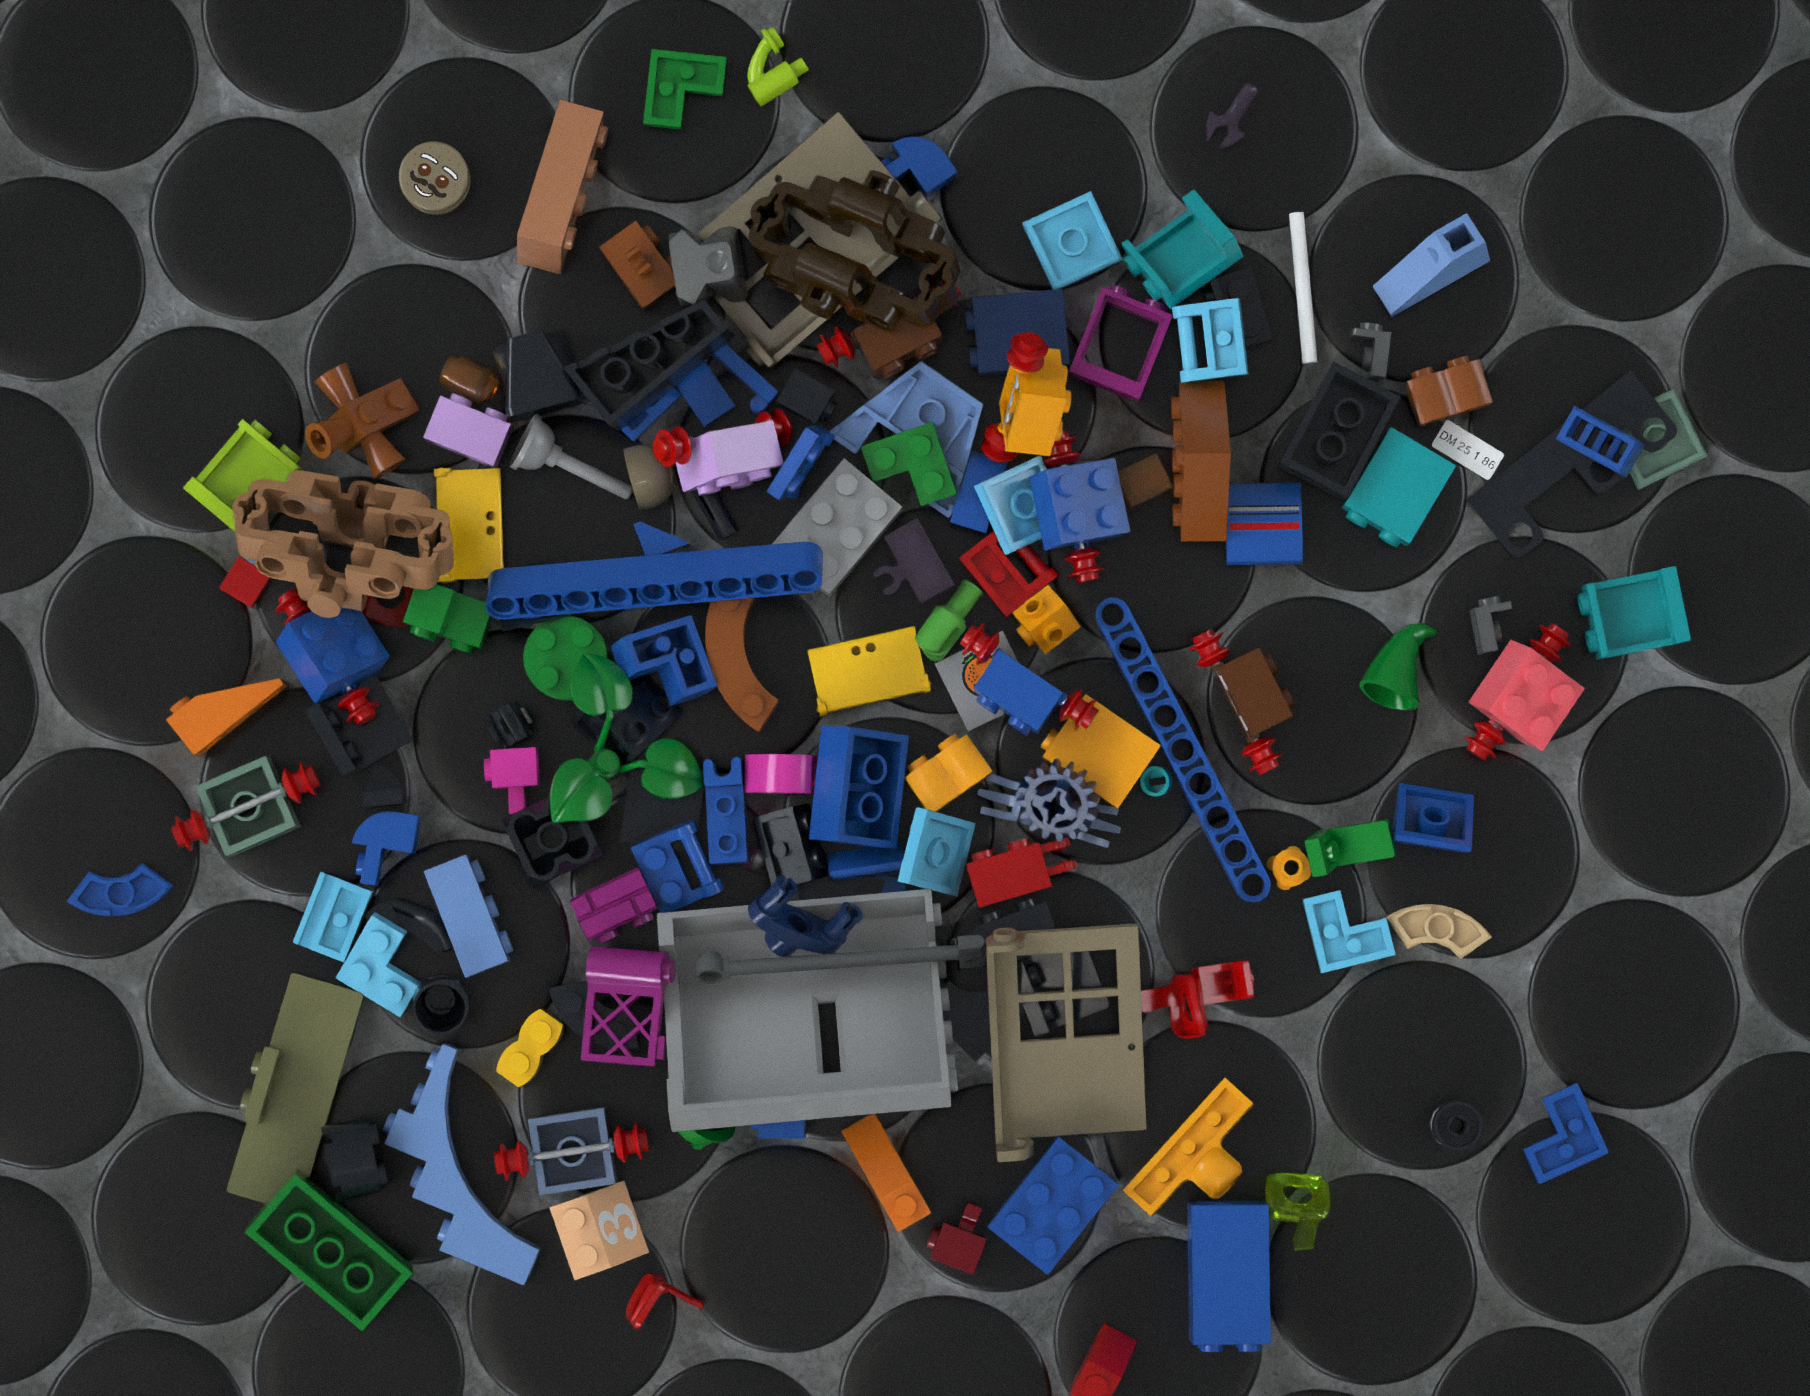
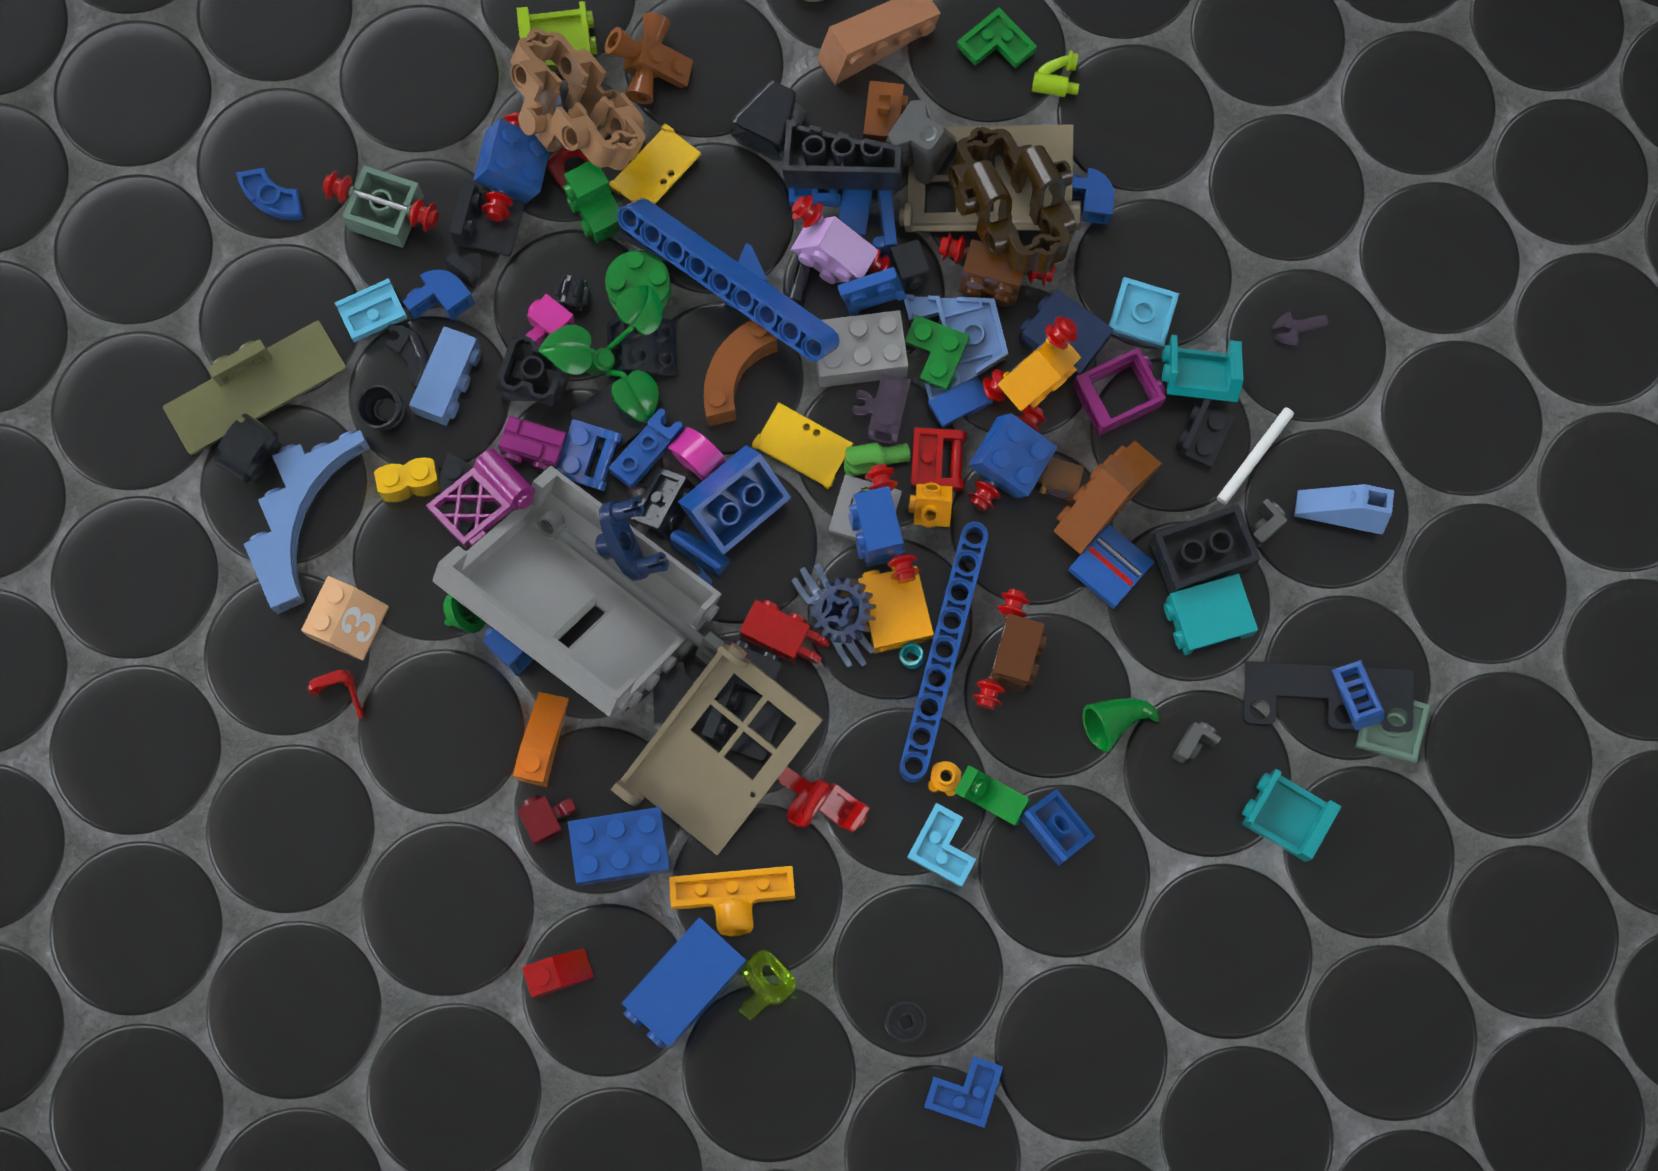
camera: 40 degrees right, 10 degrees down
orange slope [166,678,288,757] -> none
red tile [219,556,271,608] -> none
green brick [245,1168,413,1331] -> none
medium azure plate [336,912,421,1017] -> none
lavender brick [423,393,513,468] -> none
clear orange brick [439,355,499,405] -> none
sand blue brick [494,1106,649,1196] -> none
light grey piece [509,414,633,499] -> none
blue brick [611,615,717,706] -> none
dark tan helmet [623,445,678,511] -> none
medium azure plate [898,807,976,897] -> none
light orange brick [904,733,993,812] -> none
medium azure plate [974,455,1047,555] -> none
medium azure plate [1172,298,1249,383] -> none
tan tile [1385,904,1492,959] -> none
dark orange brick [1404,355,1493,427] -> none
white sticker [1432,420,1504,480] -> none
coral brick [1464,623,1585,761] -> none

